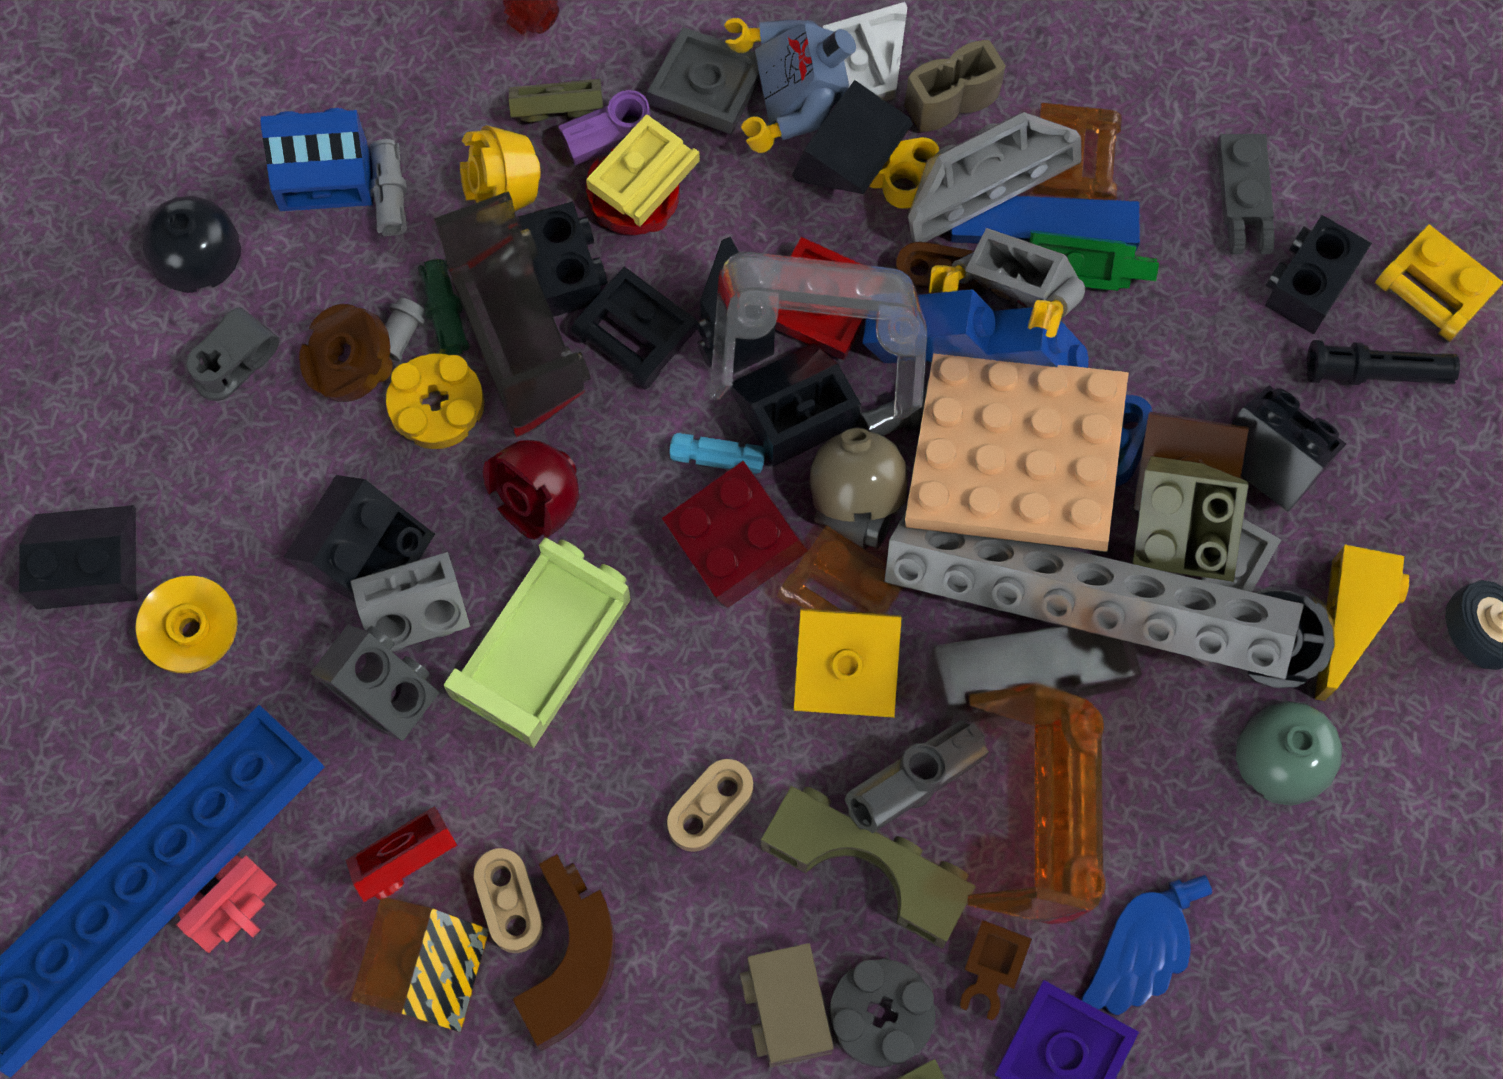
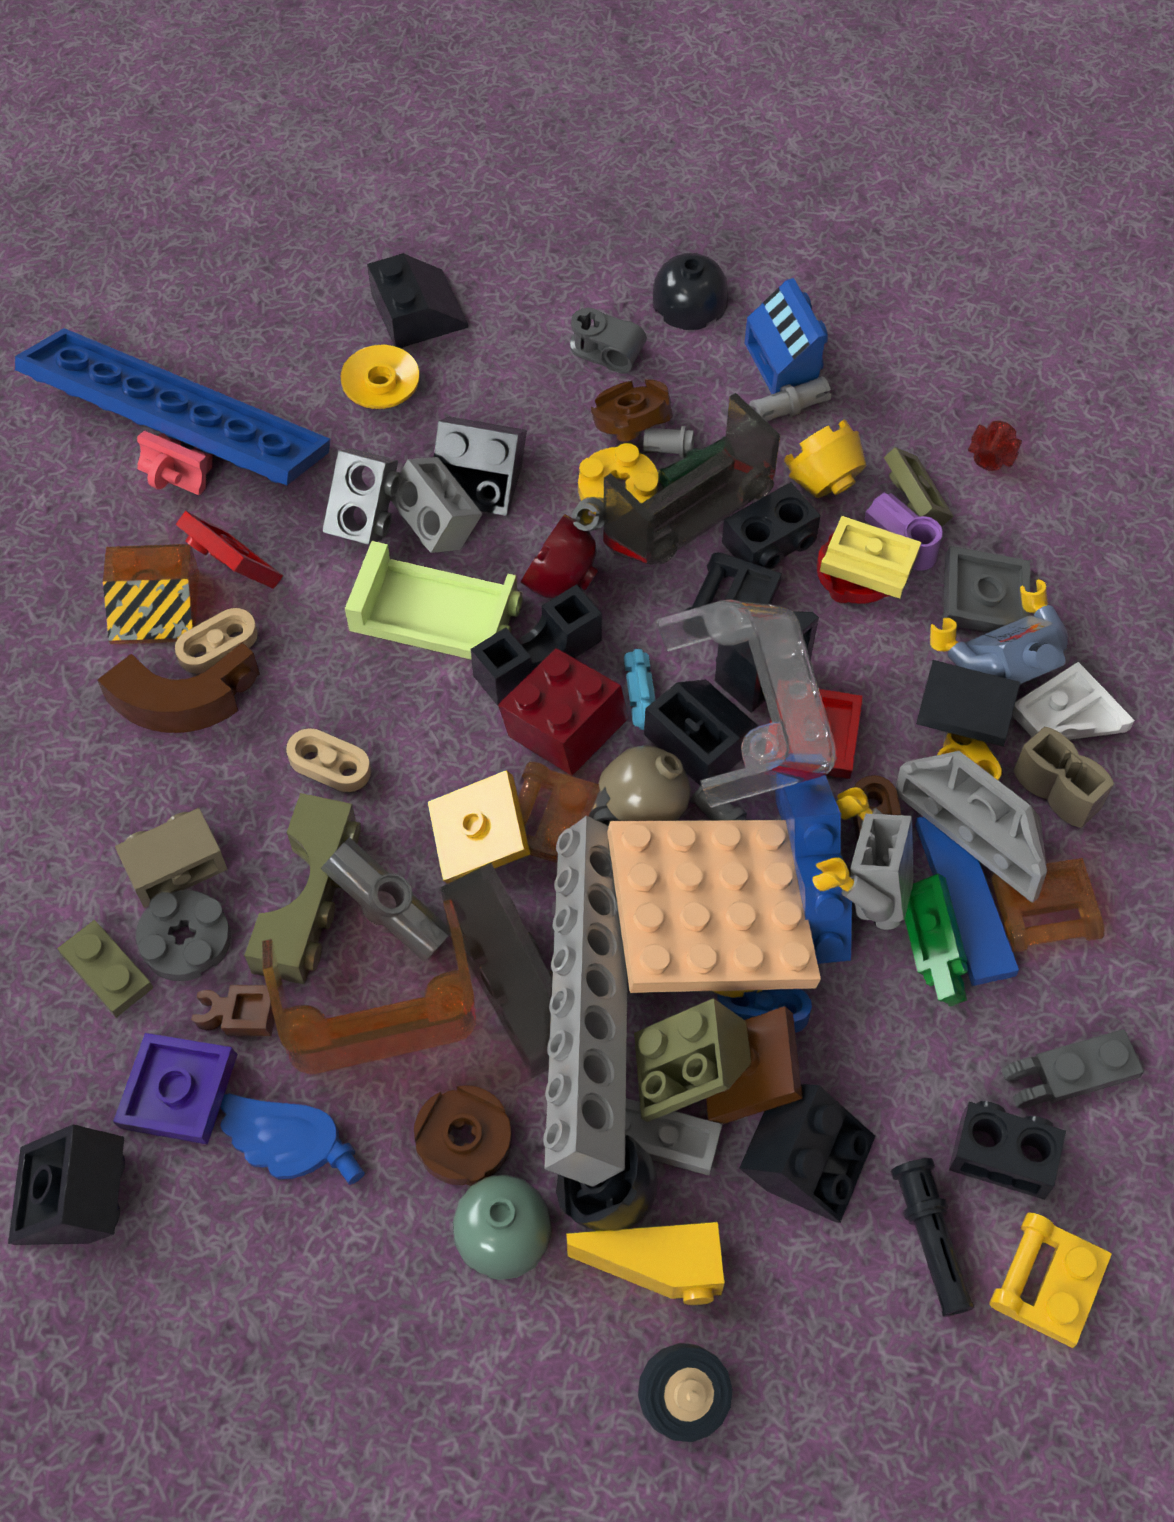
camera: 75 degrees right, 10 degrees down
none -> reddish brown plate [414,1085,512,1186]
none -> black arch [470,584,602,706]
none -> dark grey pin [572,497,612,531]

